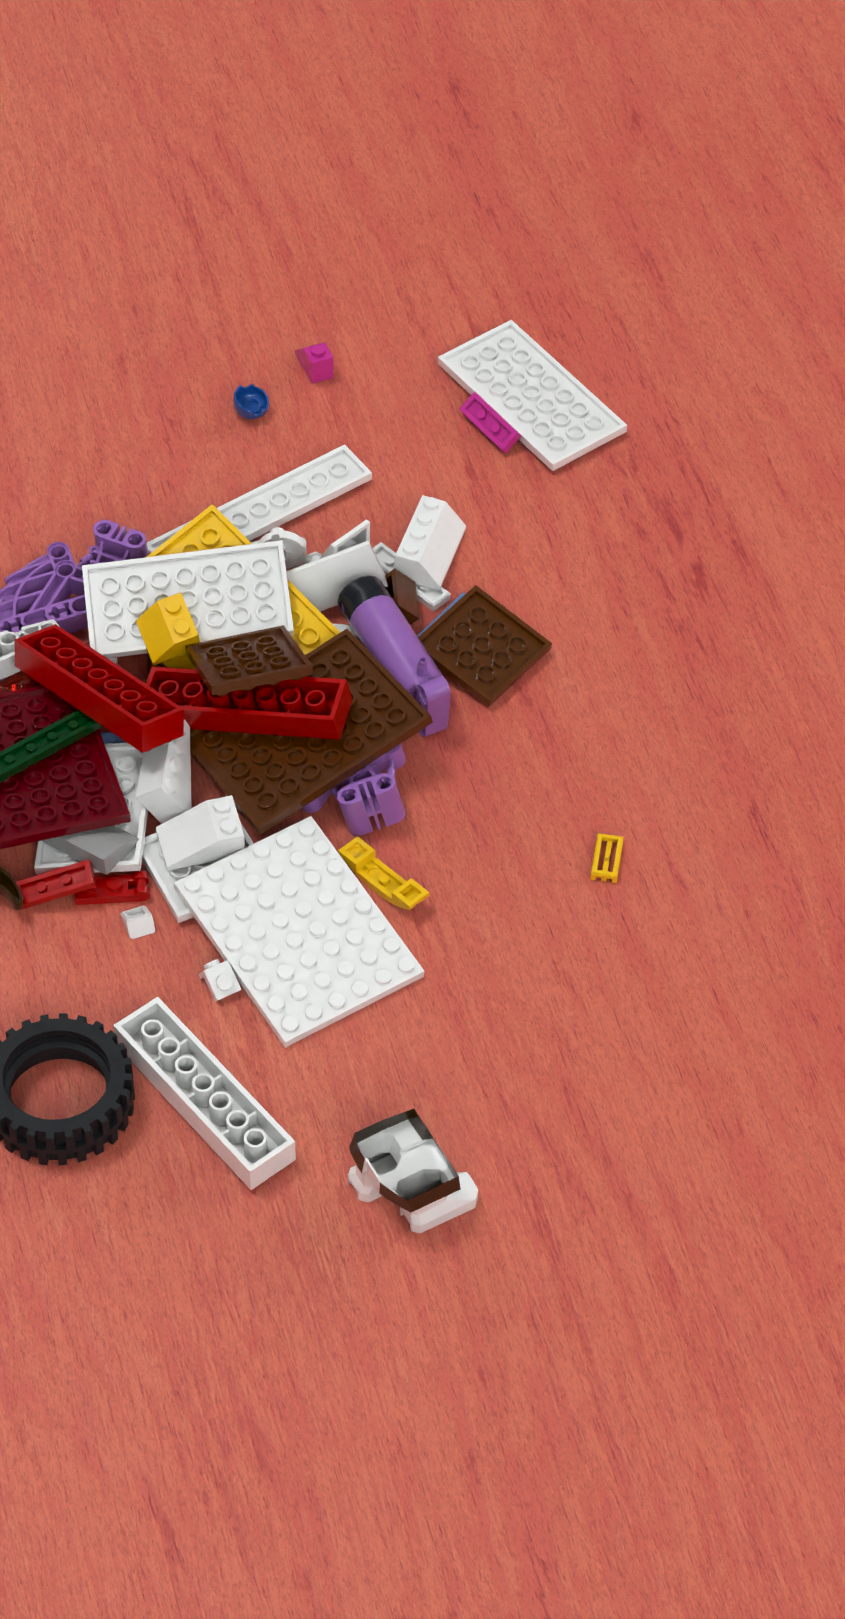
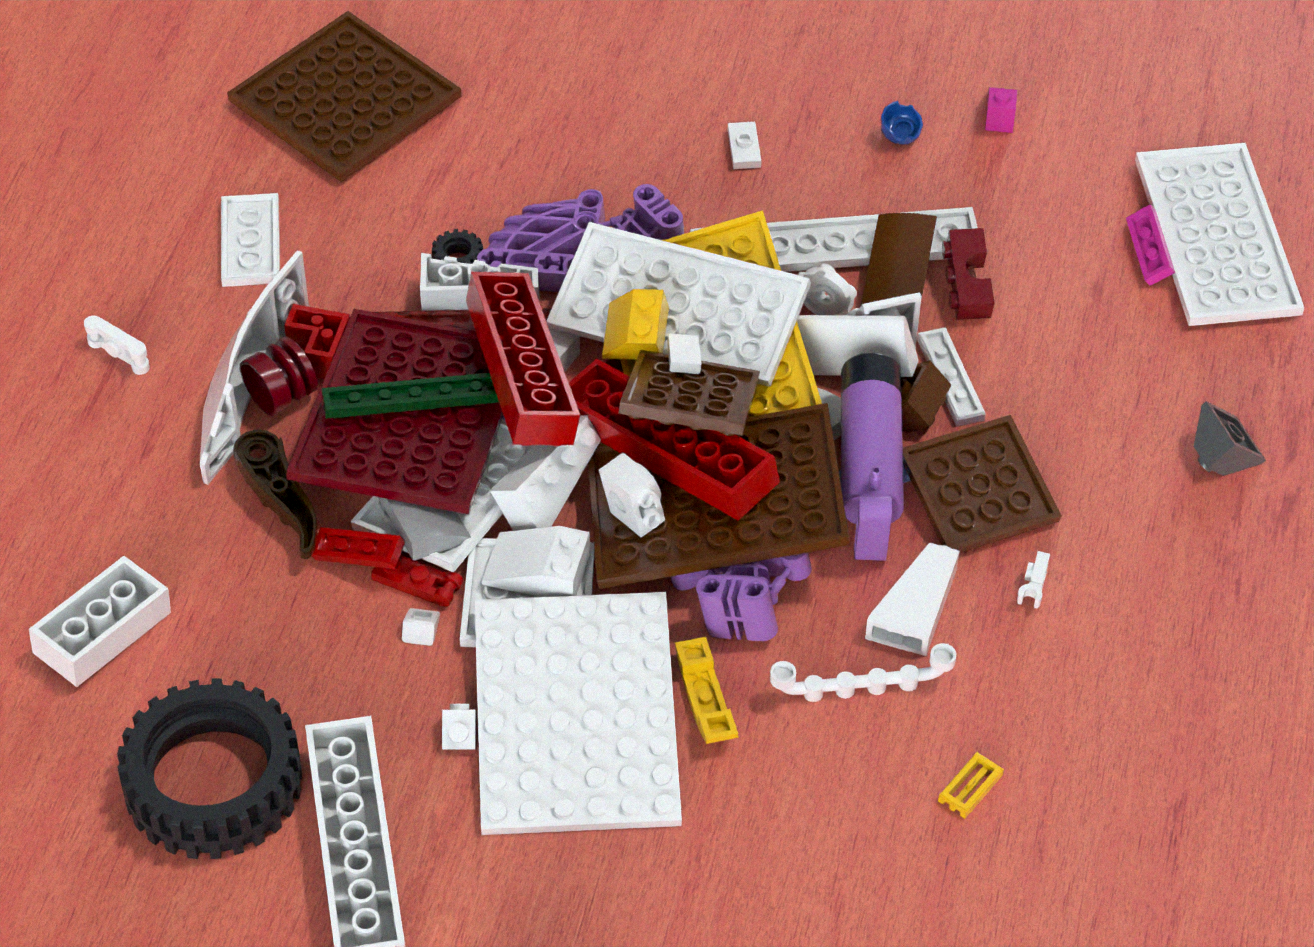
camera: 30 degrees right, 0 degrees up
white slope [394,495,466,590] -> none
none -> white brick [599,453,665,537]
none -> white tile [667,333,701,374]
none -> white plate [727,122,761,169]
none -> white bar [770,643,956,702]
none -> reddish brown slope [860,213,937,307]
none -> white slope [865,543,960,656]
none -> dark red arch [942,228,995,320]
none -> white plate [1017,551,1050,608]
none -> dark grey slope [1194,401,1266,476]

